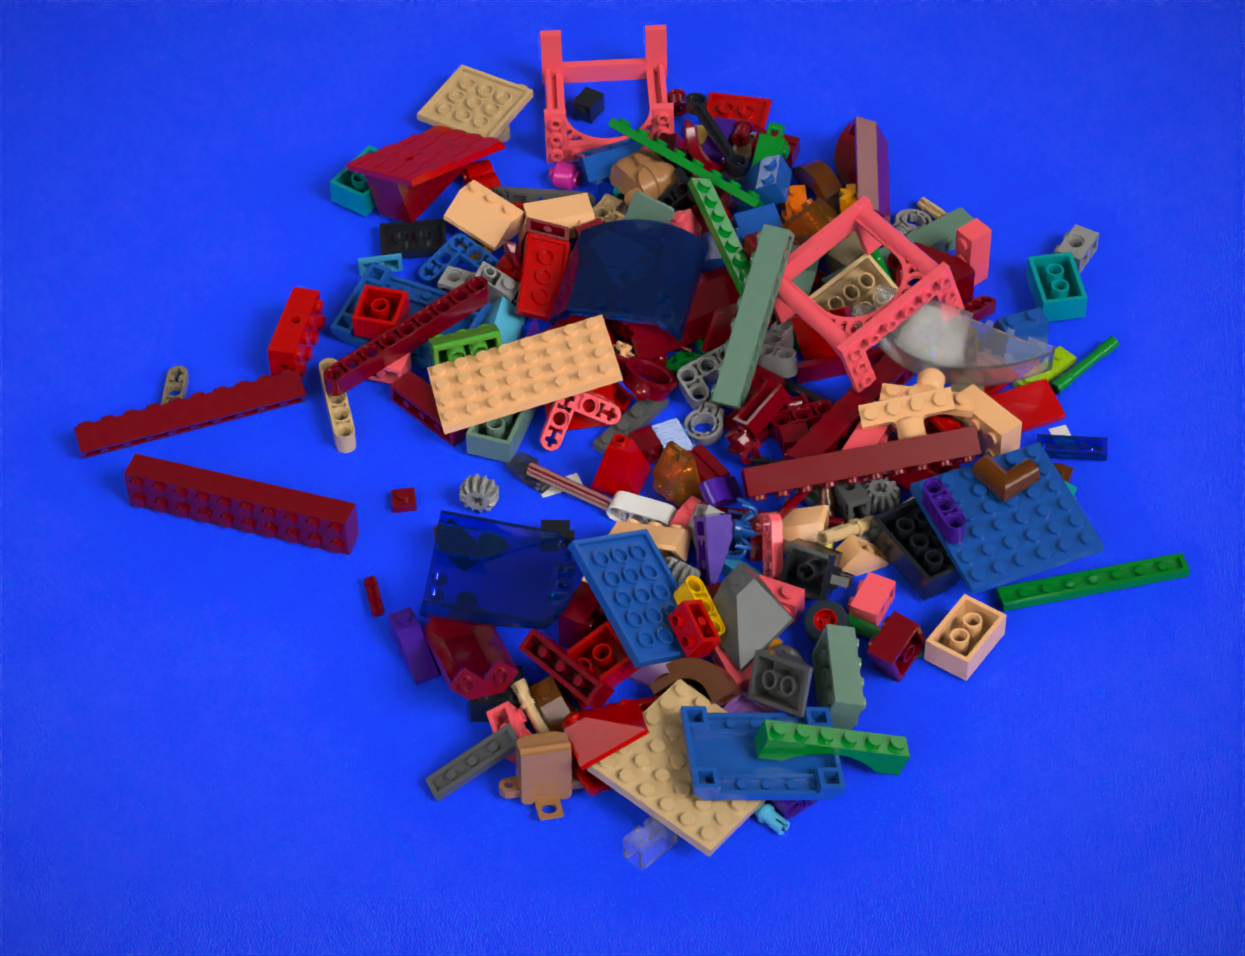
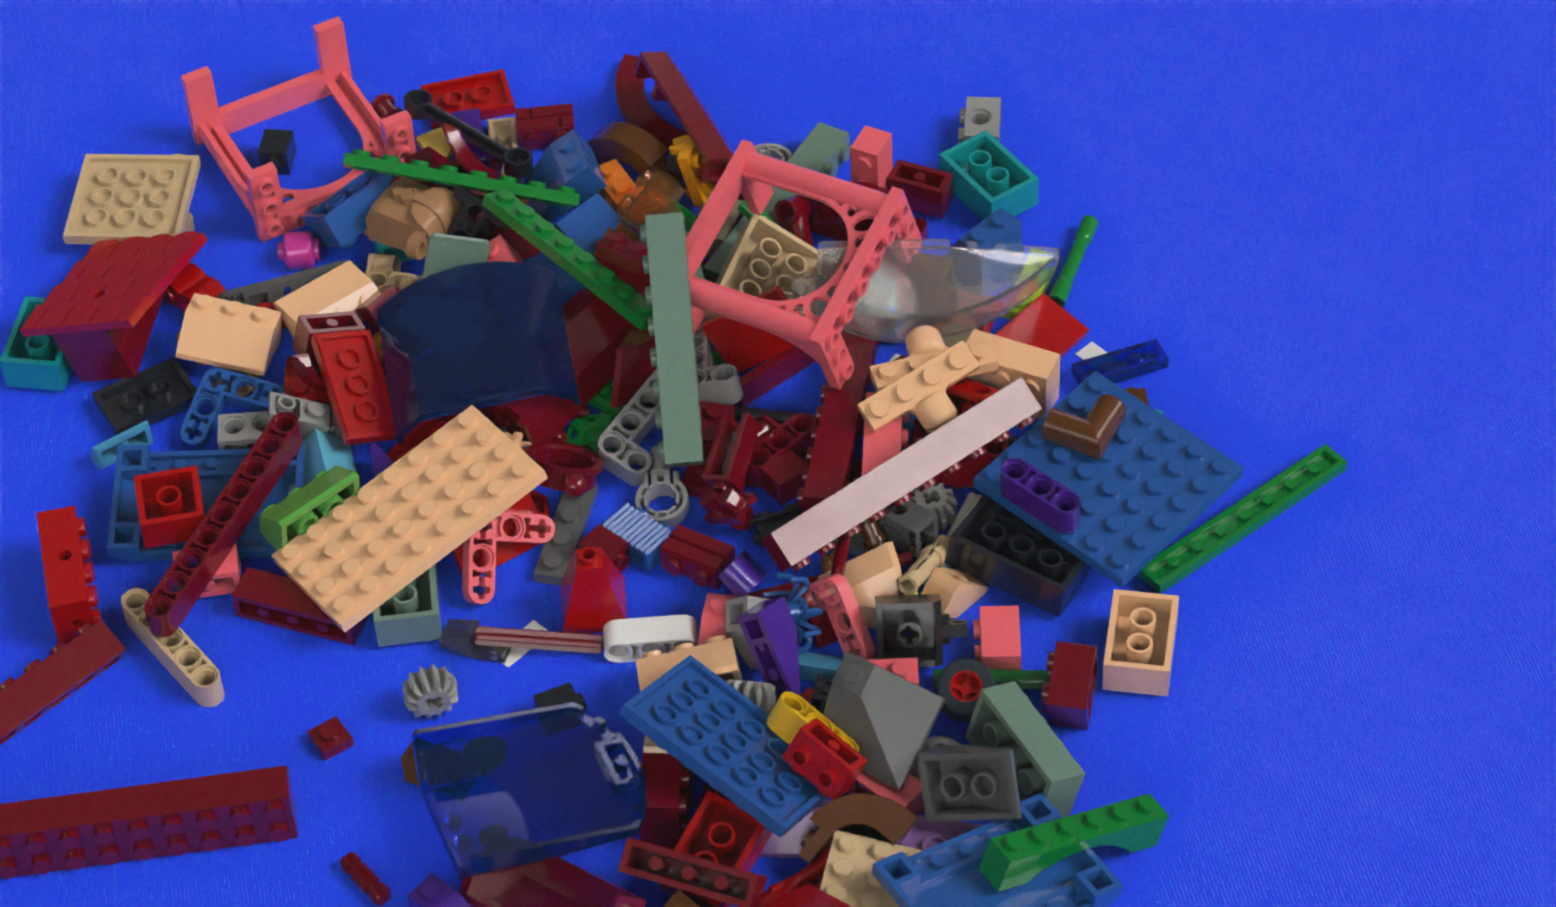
camera: 25 degrees left, 0 degrees up
clear orange slope [652,441,703,507] -> none
dark red bush [731,118,753,147] -> none
green brick [751,122,790,168] -> none
tan axle [917,197,948,219] -> none
none -> dark red brick [887,159,953,218]

